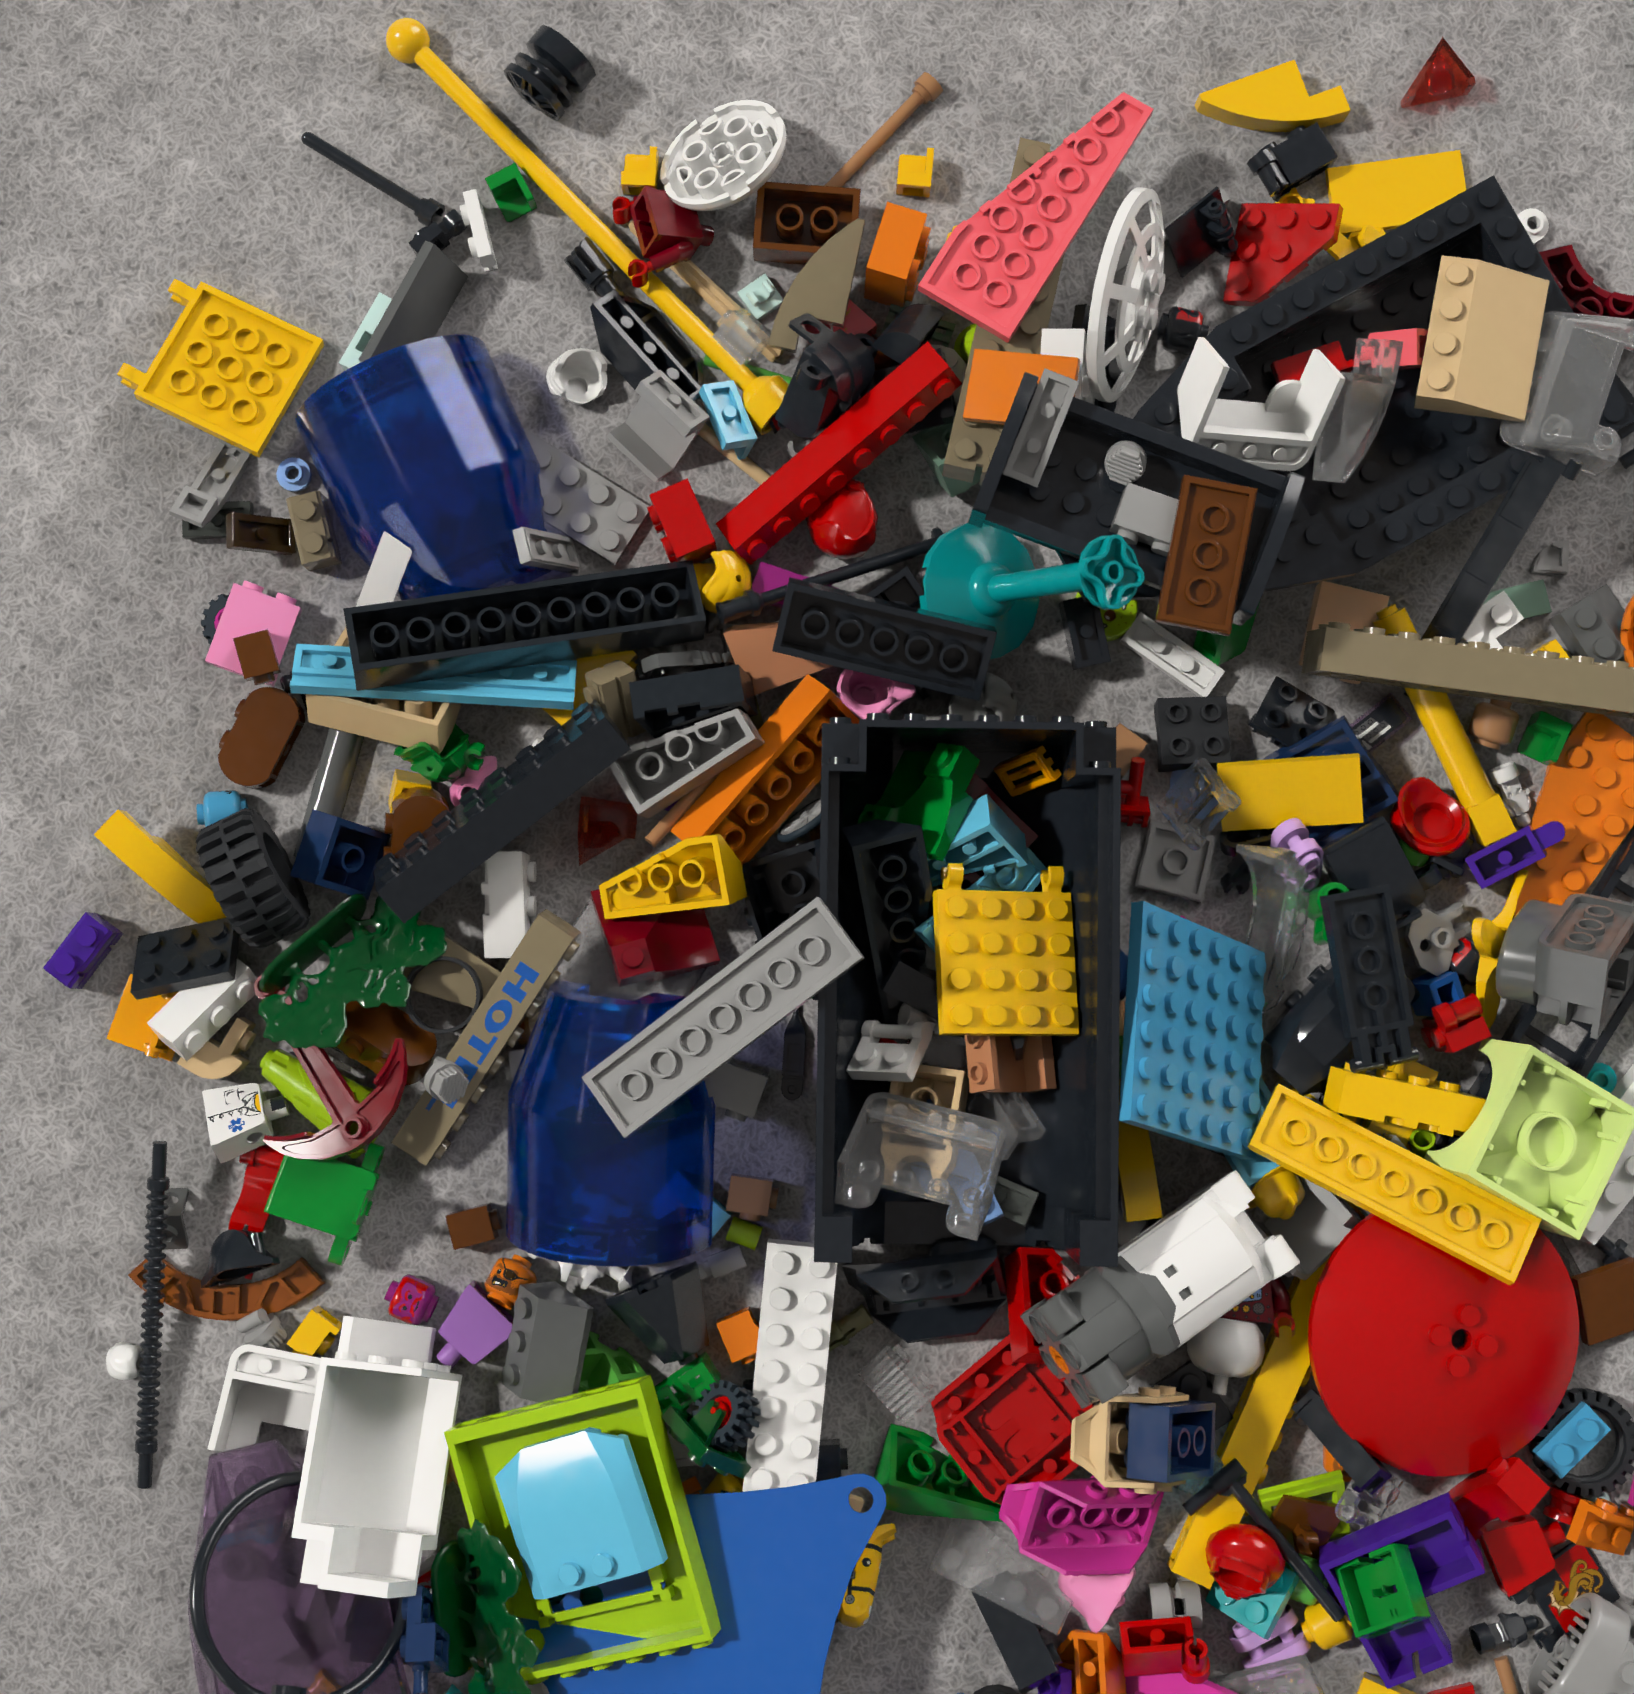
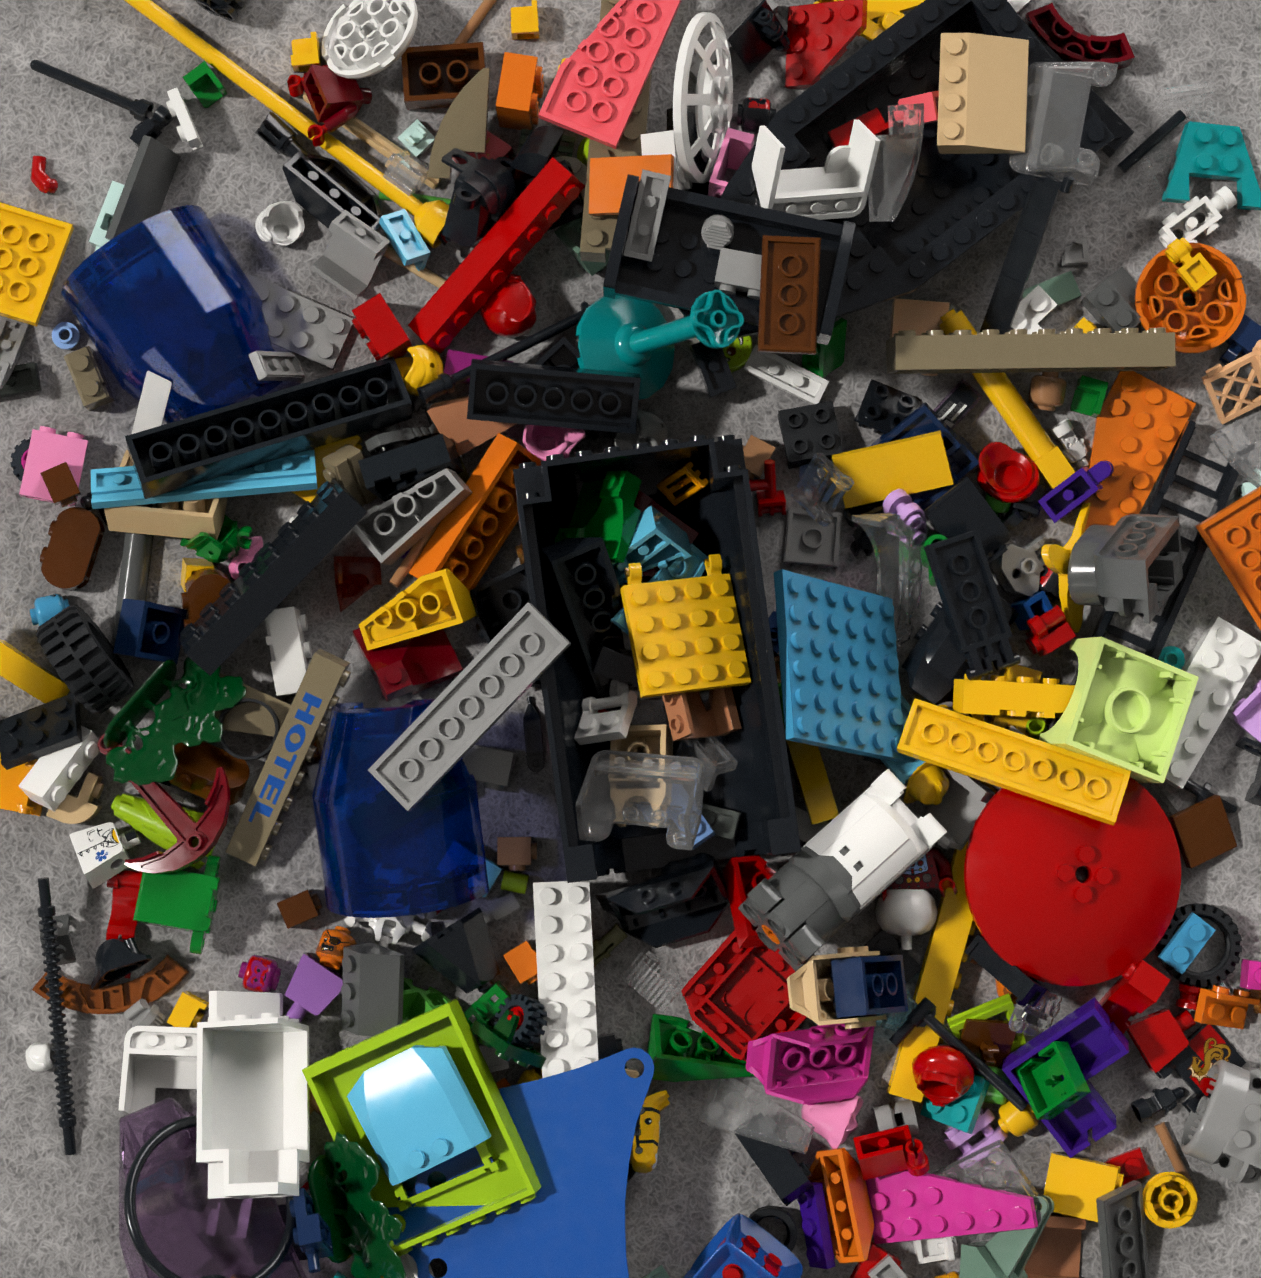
camera: 10 degrees left, 0 degrees up
dark brown plate [226,512,296,555] -> none
light grey piece [424,1057,469,1104] -> none
wheel [777,797,821,842] -> none
none -> red arm [31,156,58,194]
none -> bright pink panel [708,128,754,198]

